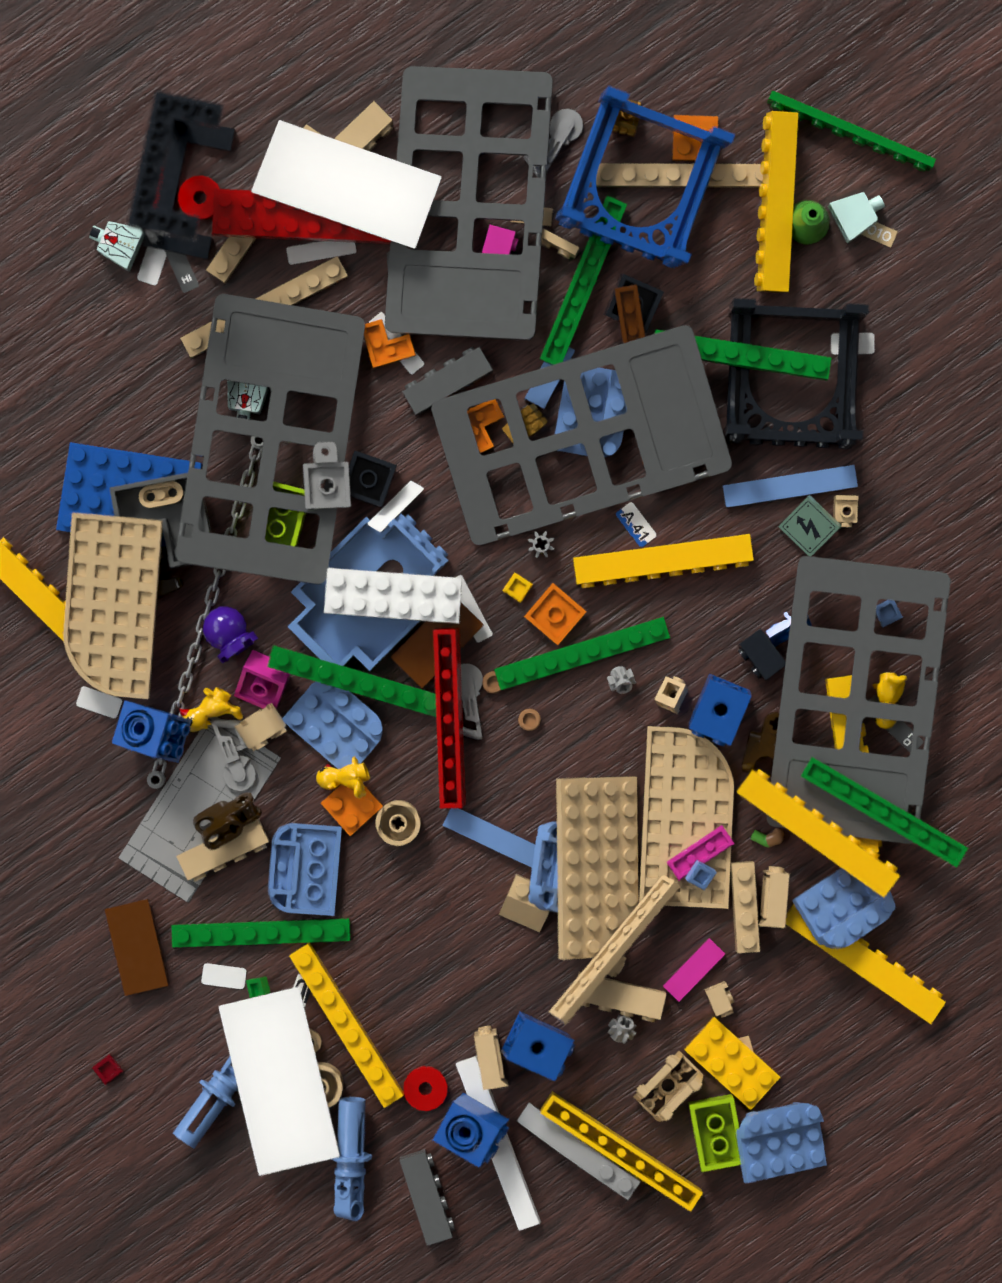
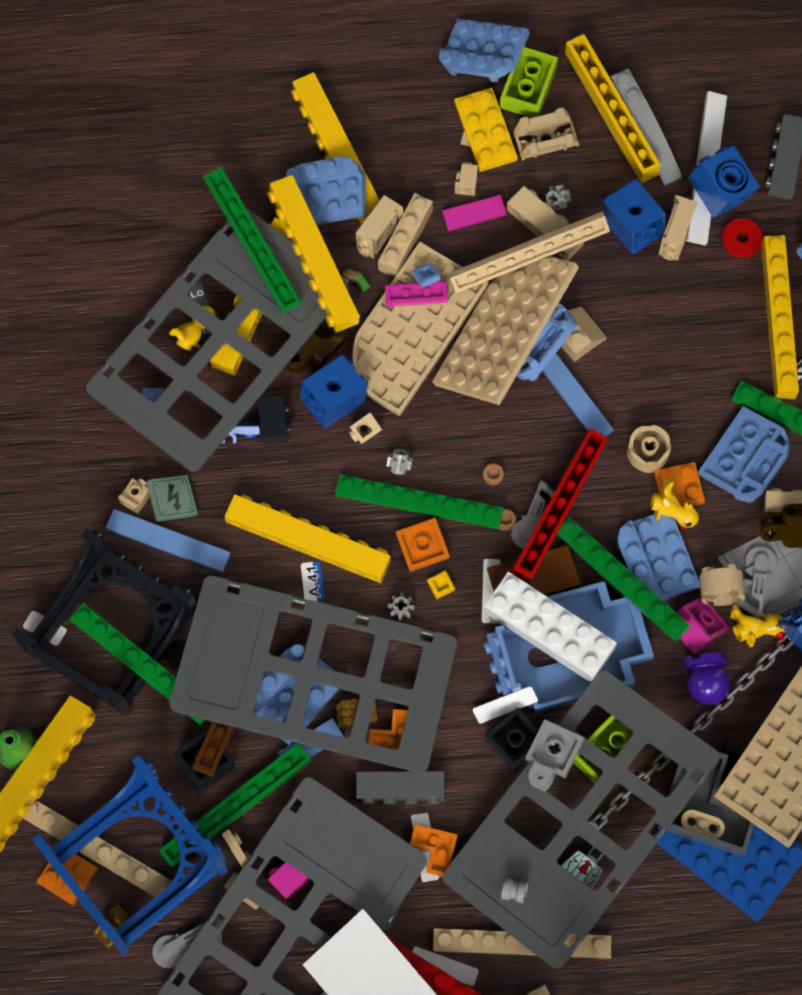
camera: 150 degrees left, 15 degrees down
none -> light grey wheel [501,877,528,904]

